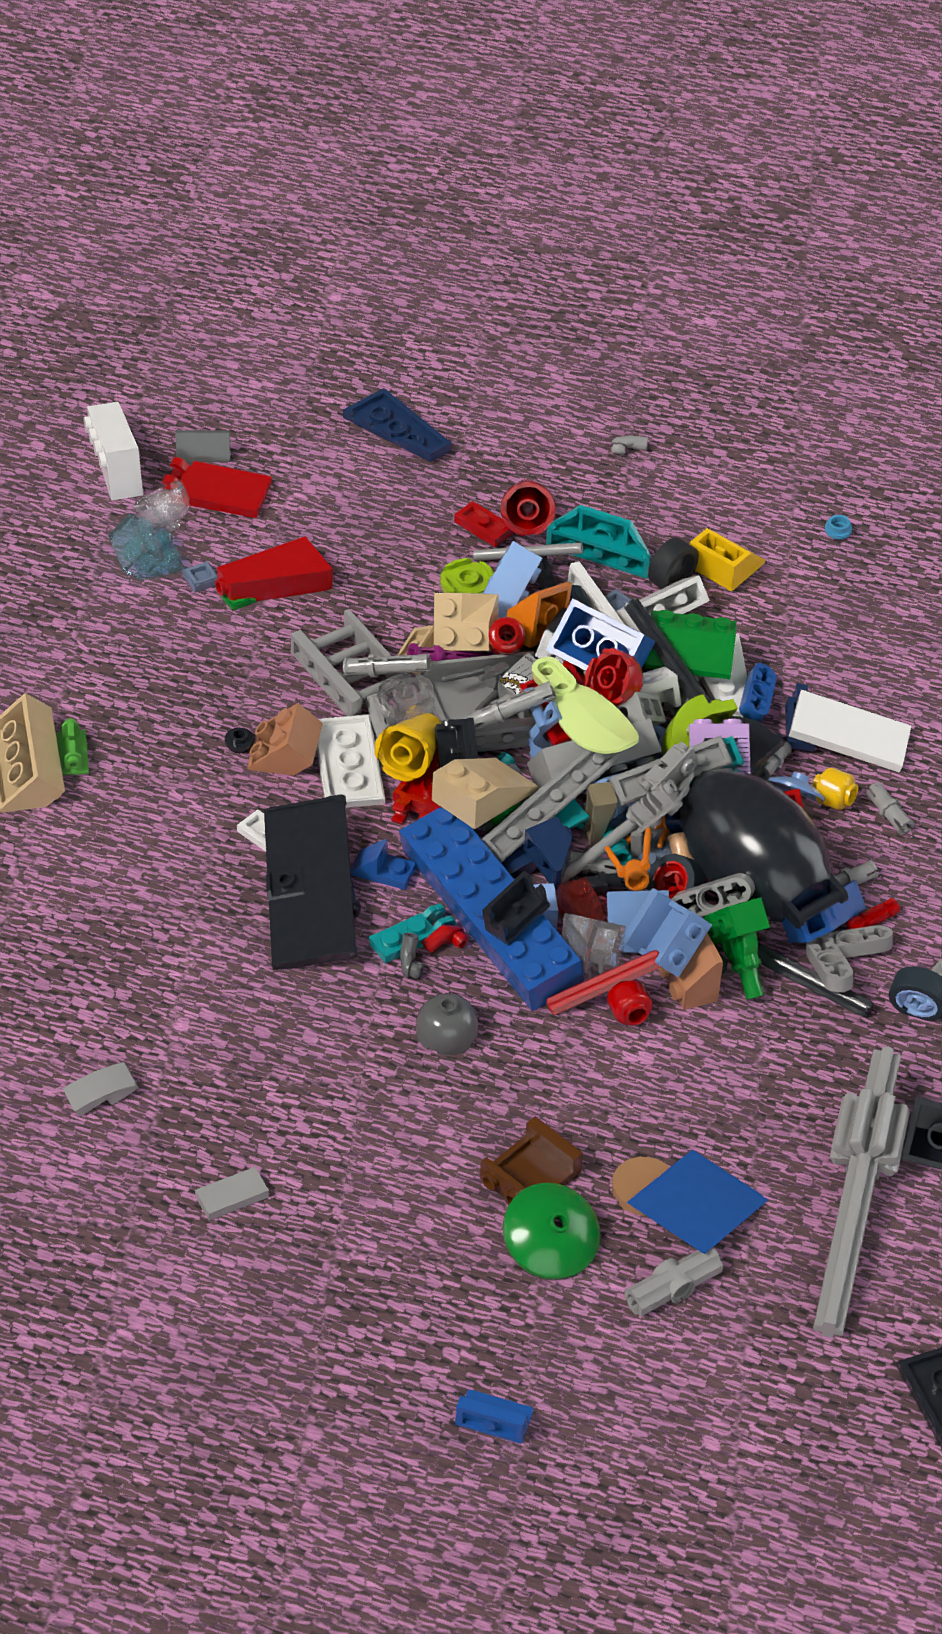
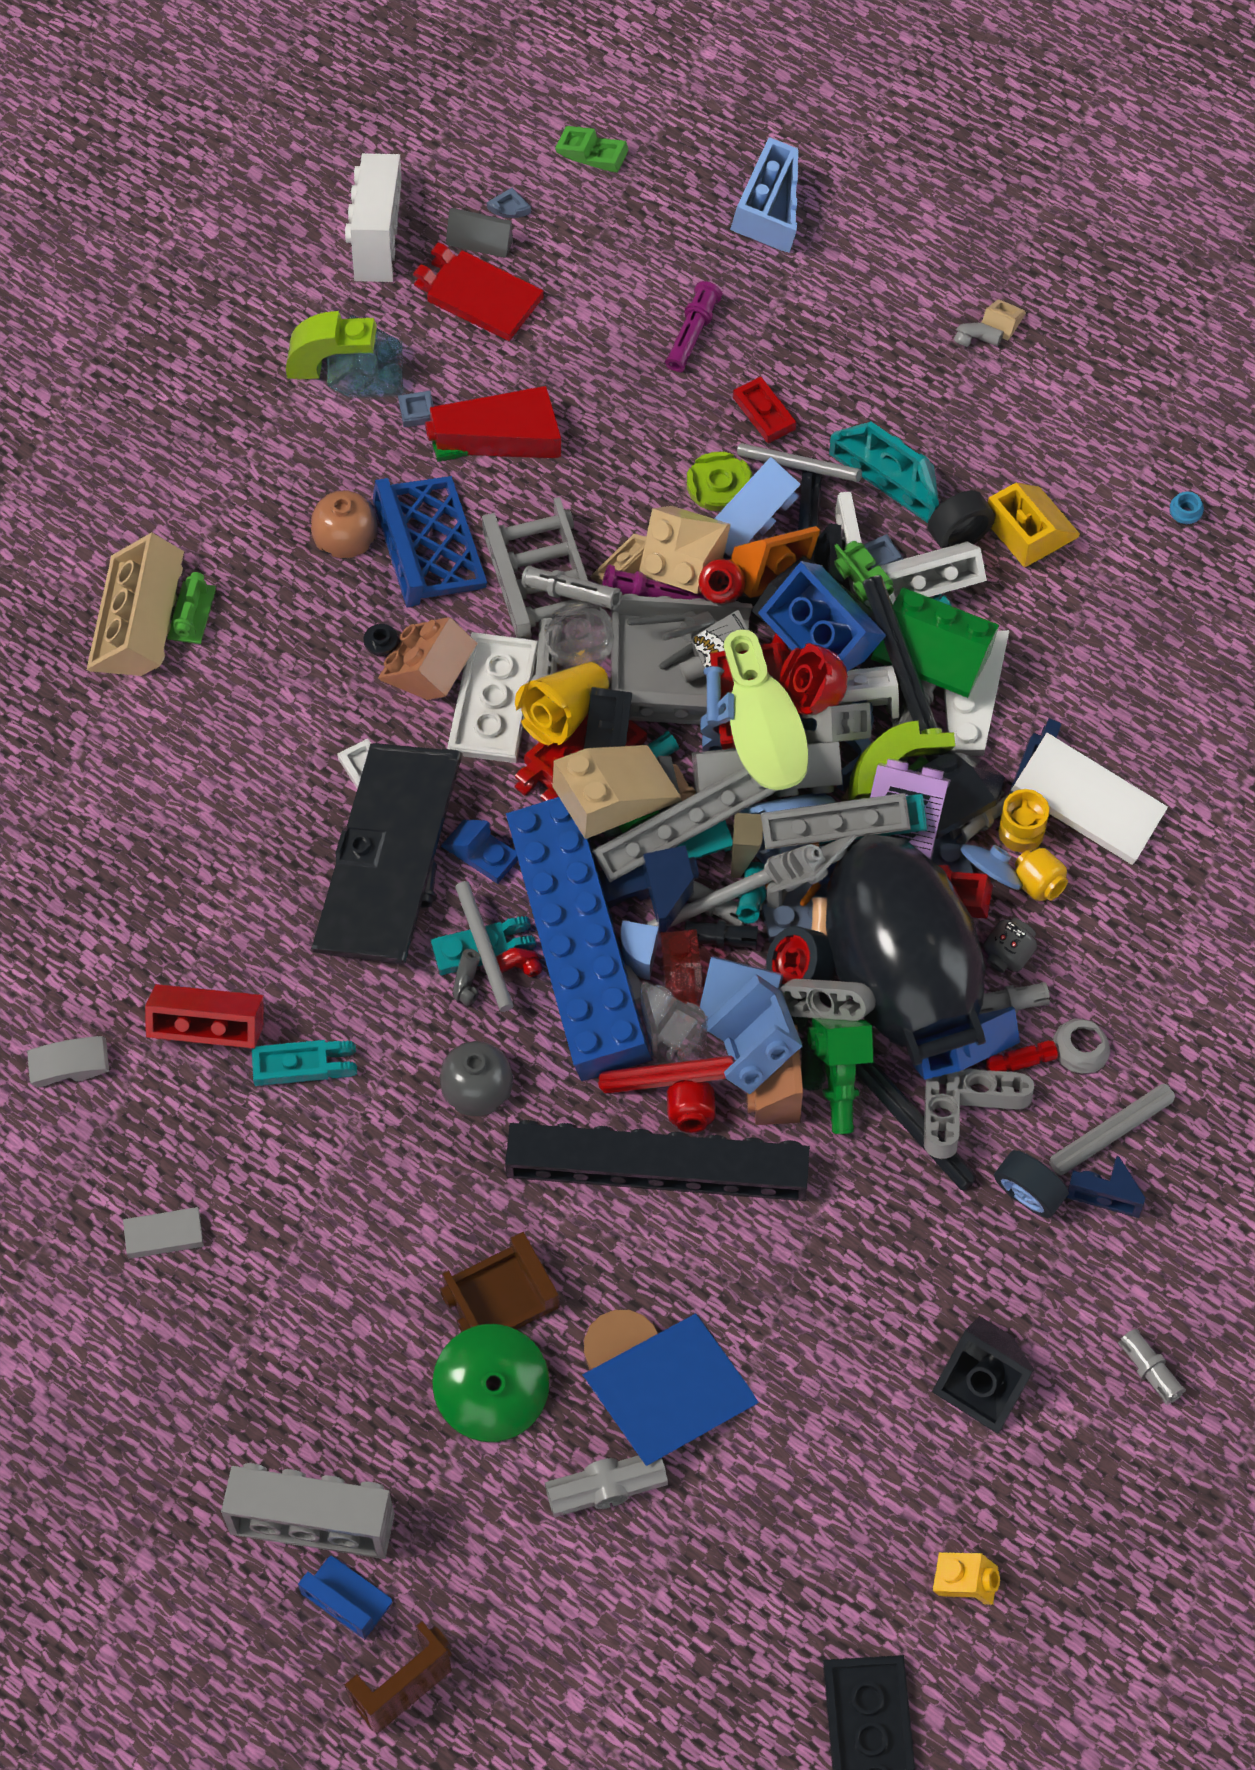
camera: 20 degrees right, 15 degrees up
clear cylinder [133,481,190,532] -> none
dark blue wing [343,388,451,462] -> none
light grey pin [467,681,556,731] -> none
black hinge [482,871,550,946] -> none
red cone [500,479,556,536] -> none
orange plant [605,828,651,891] -> none
light grey hinge [640,742,698,793] -> none
blue beam [739,663,777,722] -> none
light grey axle [813,1047,910,1338] -> none
light grey pin [866,782,914,835] -> none
none -> red brick [145,984,264,1049]
none -> light grey brick [221,1463,395,1559]
none -> teal hinge [252,1040,357,1086]
none -> lime arch [286,311,377,379]
none -> nougat cylinder [311,490,378,558]
none -> reddish brown panel [344,1621,452,1735]
none -> blue fence [372,476,487,608]
none -> light grey bar [455,881,514,1012]
none -> sand blue tile [487,187,531,218]
none -> black brick [505,1120,810,1201]
none -> bright green slope [555,126,629,173]
none -> magenta pin [665,281,723,373]
none -> light blue wedge [730,137,798,253]
none -> bright green hinge [834,541,894,602]
none -> tan slope [981,299,1026,341]
none -> dark grey head [983,918,1038,973]
none -> yellow wheel [998,789,1050,853]
none -> light grey piece [1053,1019,1110,1074]

